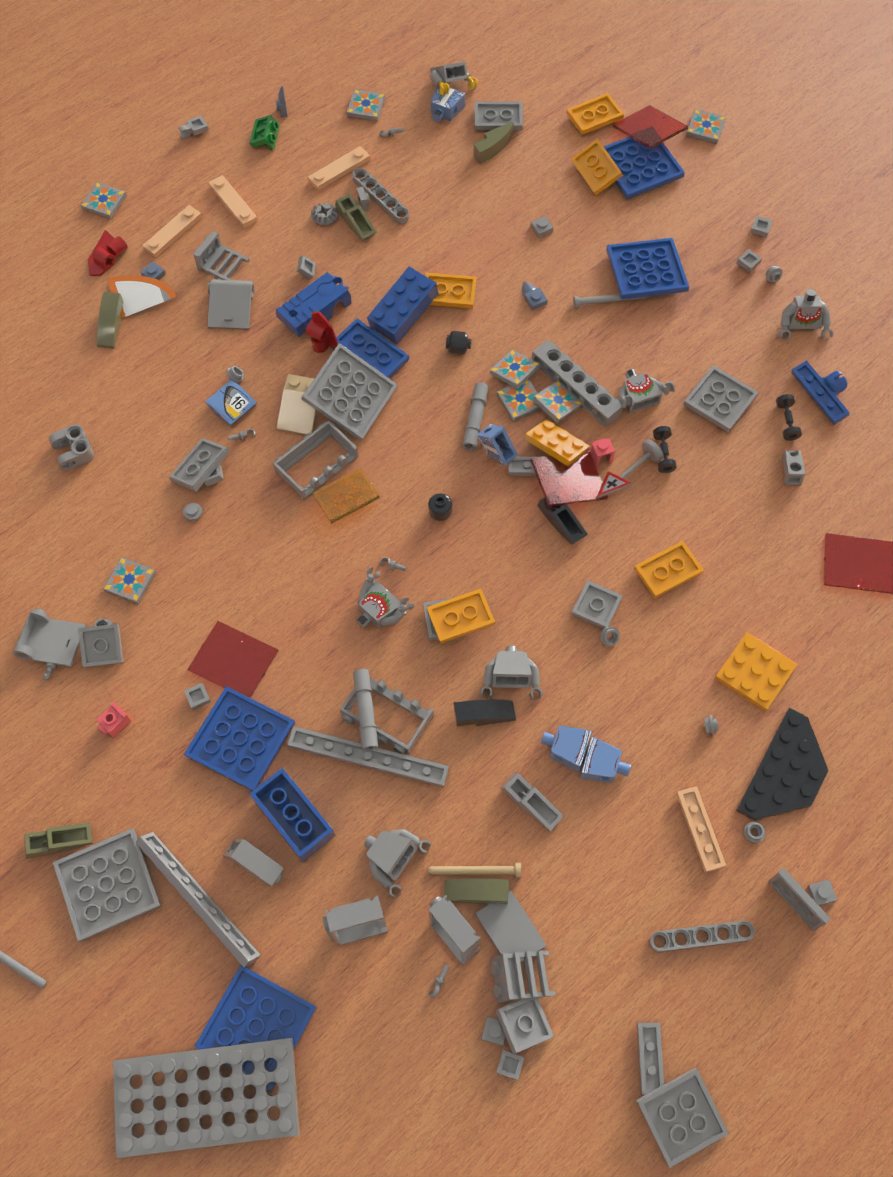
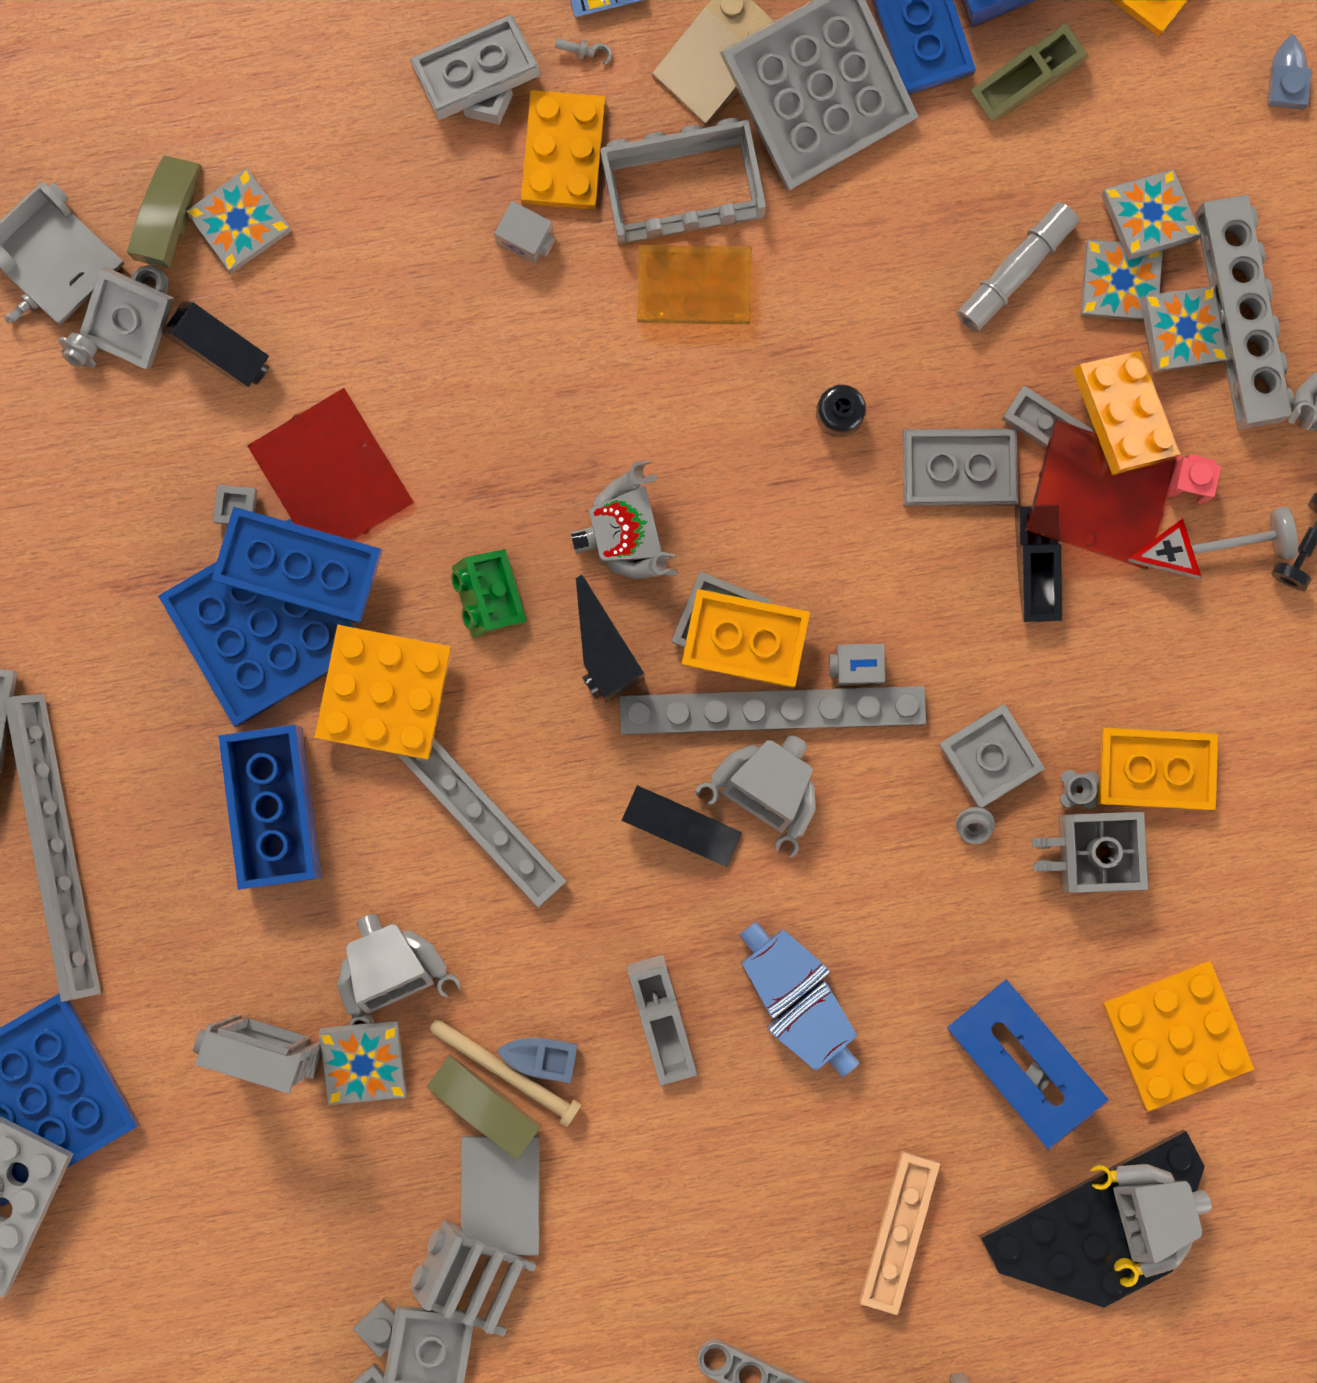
camera: 30 degrees right, 20 degrees up
coral brick [96,702,131,737] -> none
light grey plate [183,503,202,521] -> none
light grey slope [223,838,284,886] -> none
light grey window [340,674,434,755] -> none
light grey piece [353,669,378,751] -> none
light grey hand [379,557,407,571] -> none
light grey window [428,895,481,965] -> none
light grey hand [429,965,450,998] -> none
black head [446,331,471,355] -> none
medium blue torso [478,424,518,465] -> none
light grey plate [744,822,765,843] -> none
none -> light grey plate [58,333,97,368]
none -> olive slope [127,155,201,269]
none -> black slope [162,302,269,387]
none -> blue plate [211,506,383,624]
none -> light orange plate [314,625,452,760]
none -> tile [319,1021,407,1105]
none -> green bracket [451,549,526,638]
none -> light grey brick [494,201,556,264]
none -> sand blue plate [497,1037,578,1083]
none -> light orange plate [521,90,605,210]
none -> black slope [576,575,645,703]
none -> light grey plate [620,686,926,735]
none -> light grey brick [829,644,885,686]
none -> light grey tile [902,429,1018,506]
none -> blue piece [947,979,1109,1151]
none -> olive slope [970,23,1090,122]
none -> light grey hinge [1032,812,1148,893]
none -> light grey plate [1060,770,1099,809]
none -> light grey torso [1090,1164,1211,1287]

